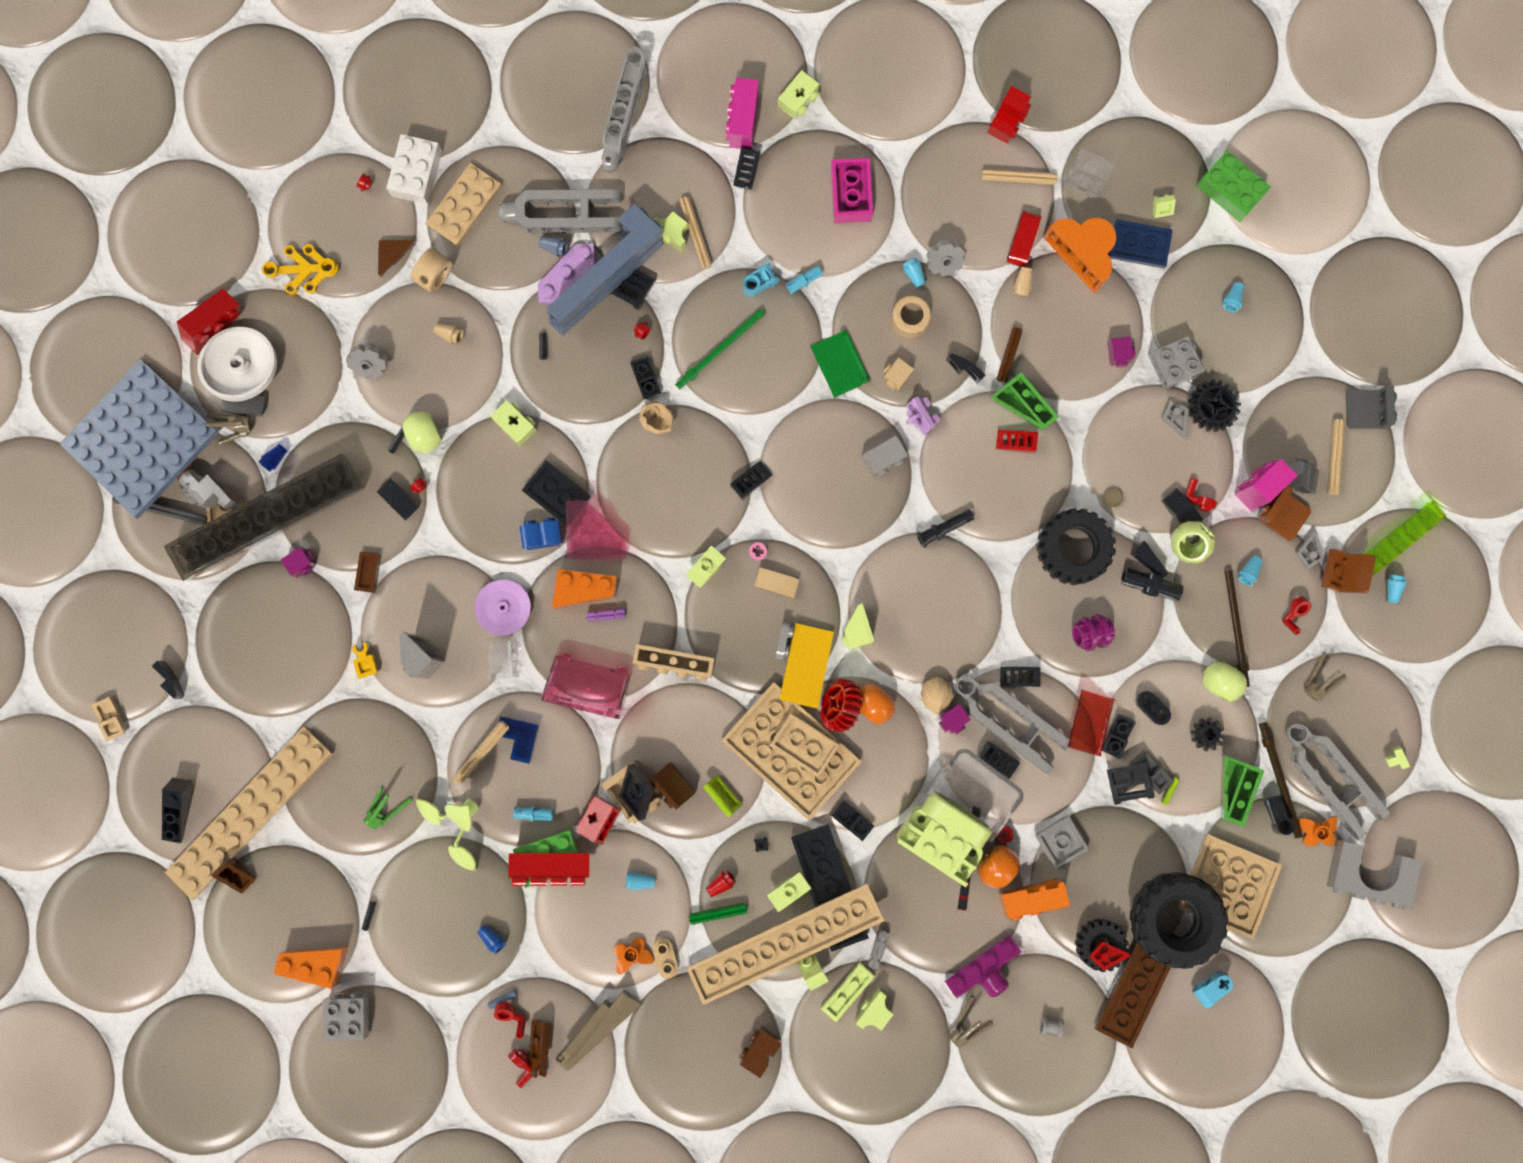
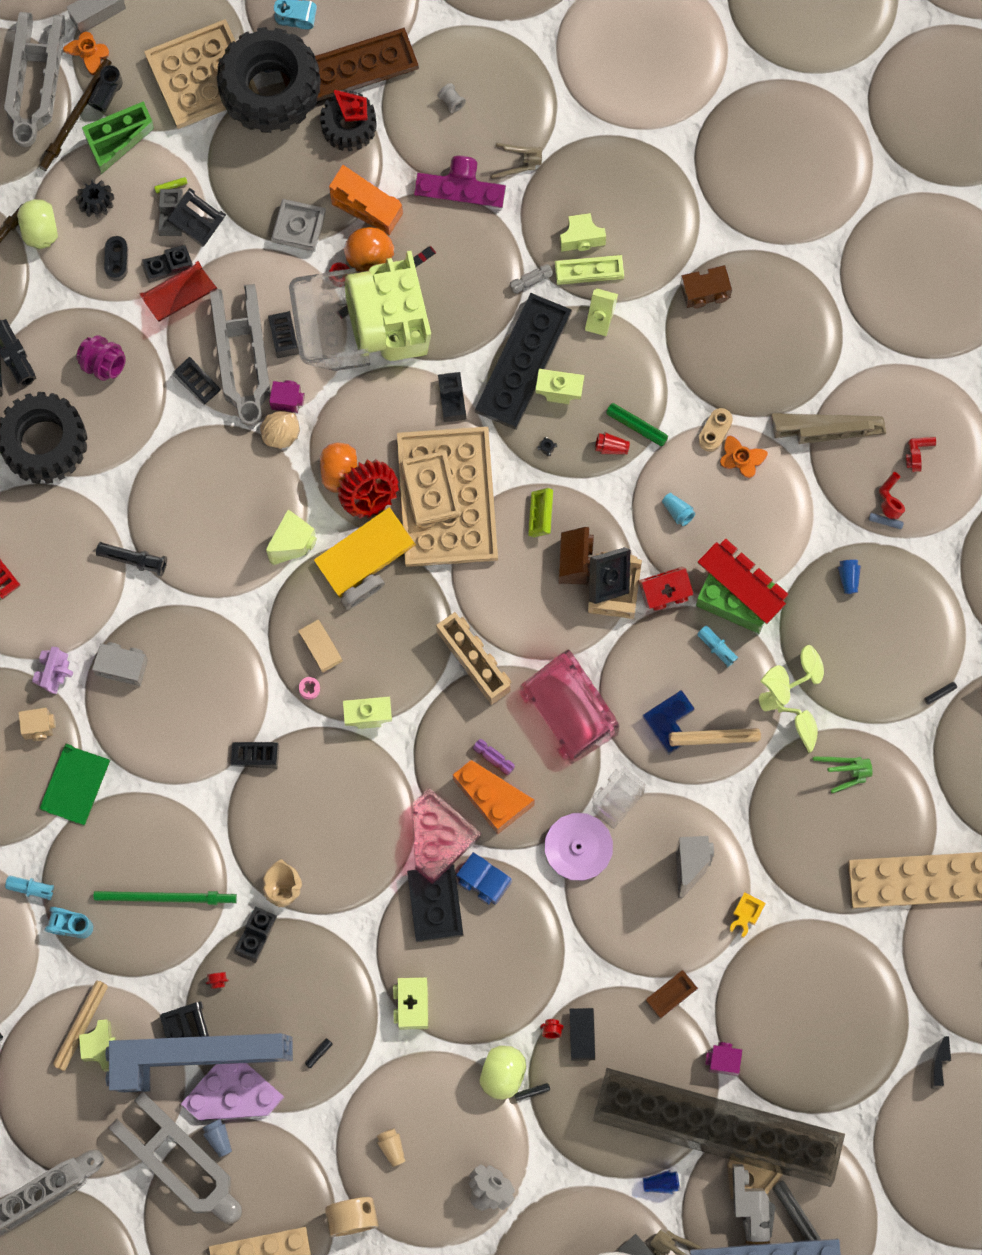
camera: 135 degrees left, 10 degrees down
reddish brown plate [528,1019,550,1078] -> none
tan plate [686,883,885,1005] -> none

